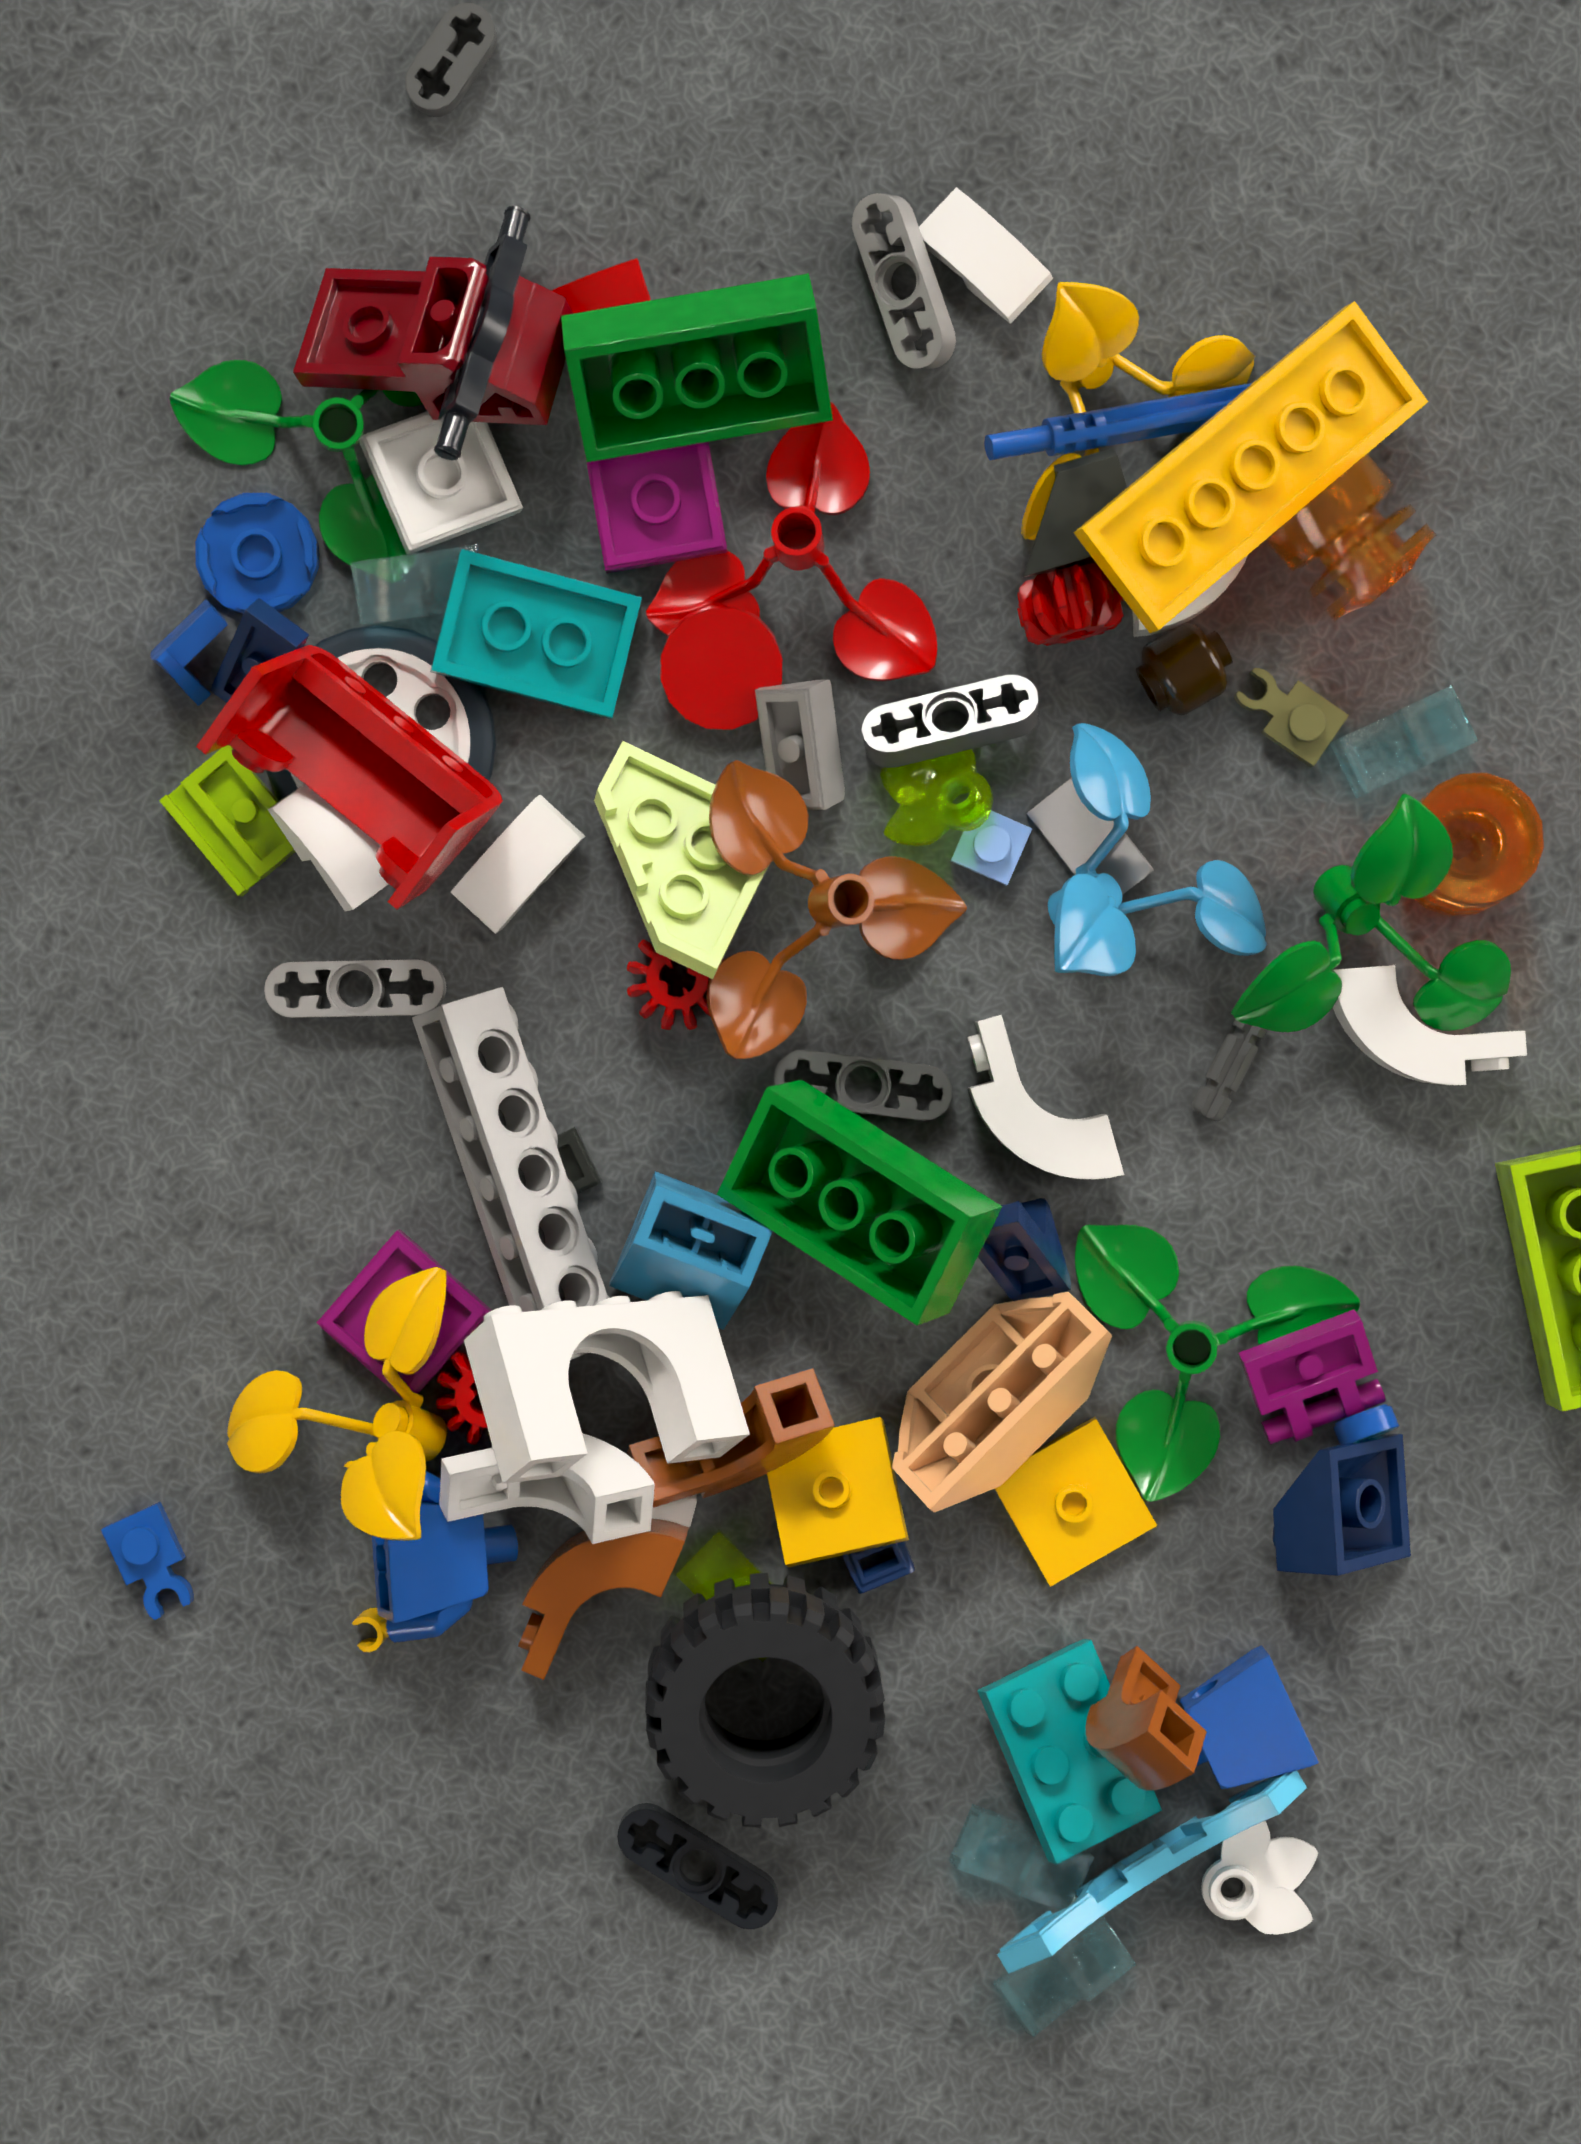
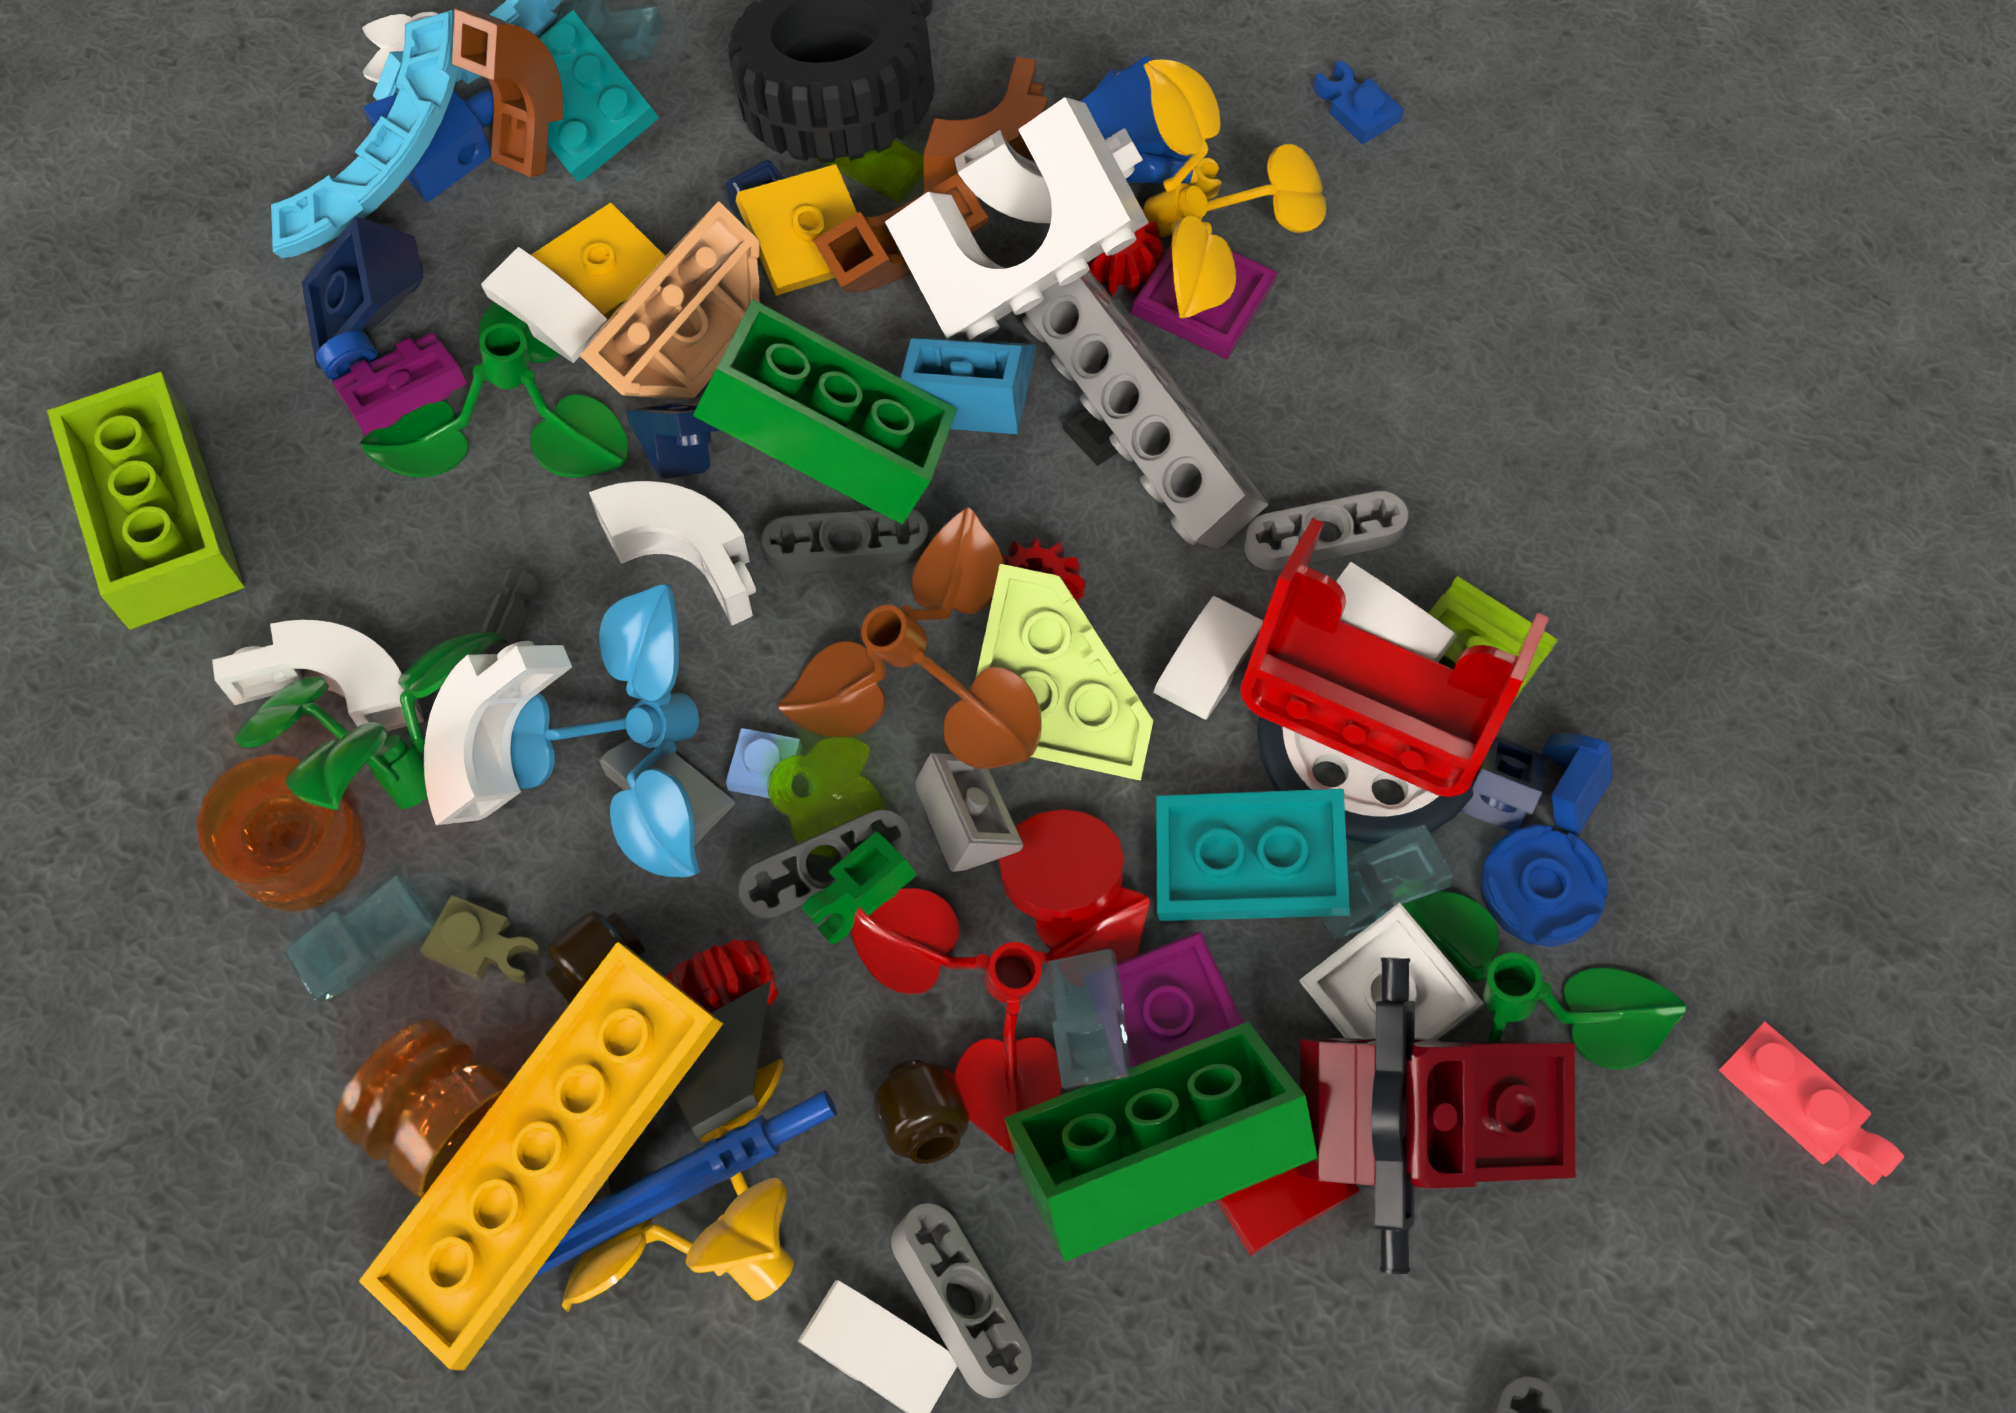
camera: 160 degrees right, 25 degrees down
none -> medium azure tile [271,10,459,258]
none -> white arch [424,641,572,825]
none -> white slope [481,247,607,363]
none -> green plate [801,831,917,945]
none -> dark brown head [874,1060,969,1164]
none -> clear light blue slope [1048,949,1130,1089]
none -> coral plate [1719,1021,1904,1185]

